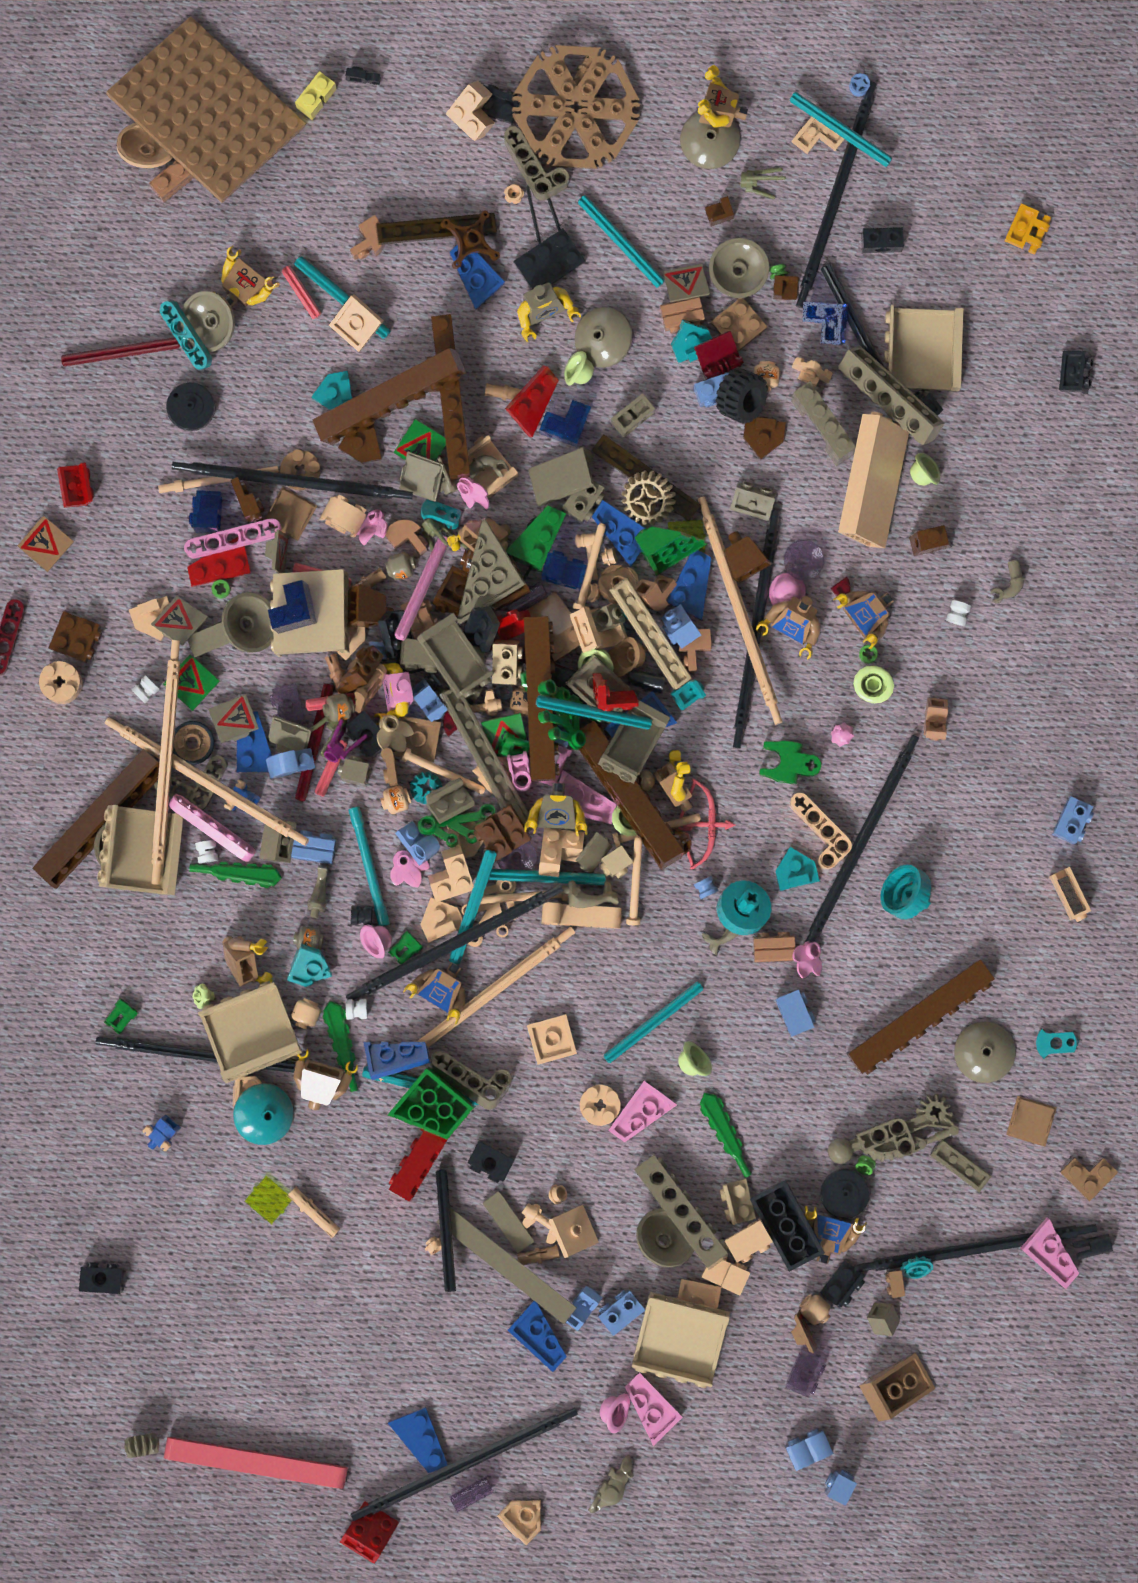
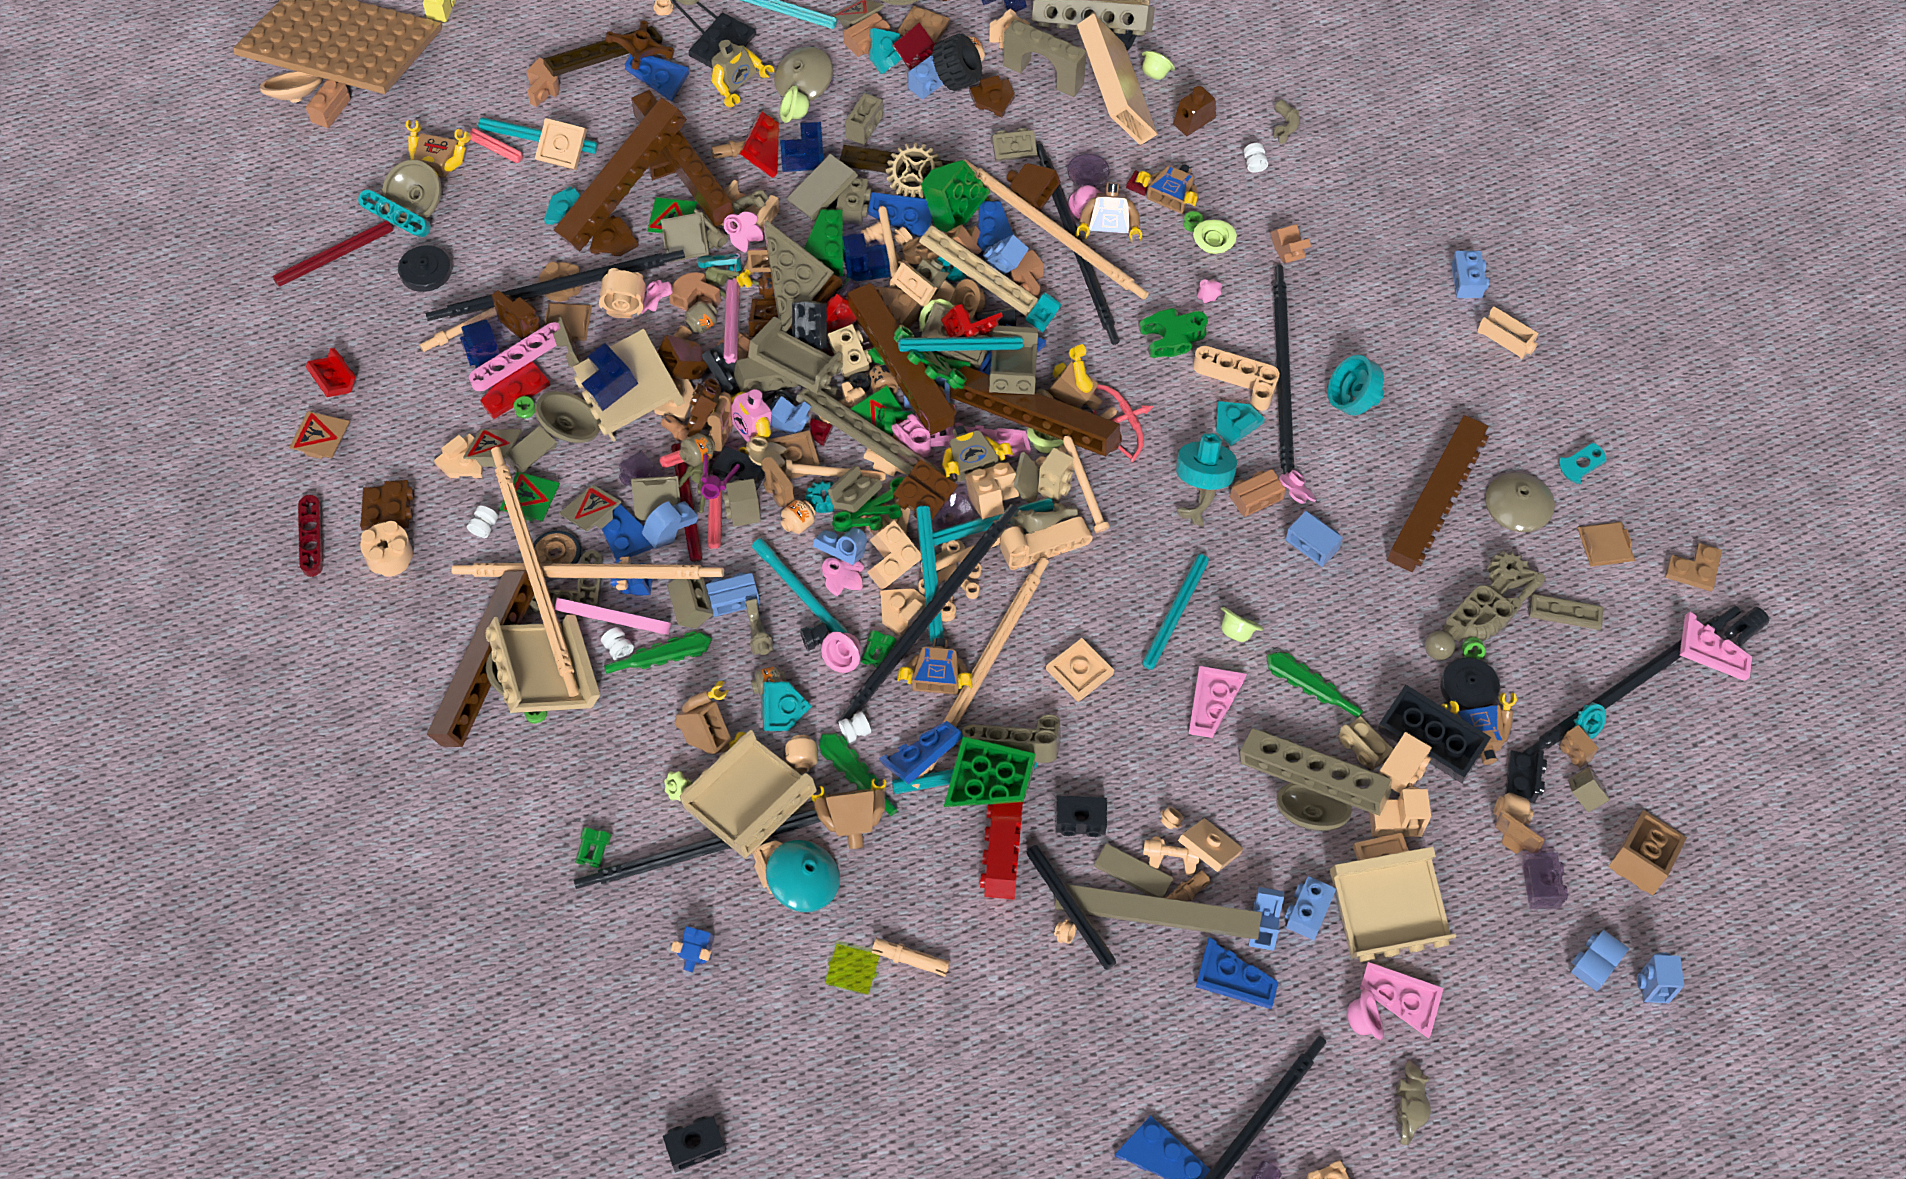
camera: 25 degrees left, 25 degrees down
light nougat plate [580,1085,621,1126] -> none
medium blue wheel [694,876,719,899] -> none

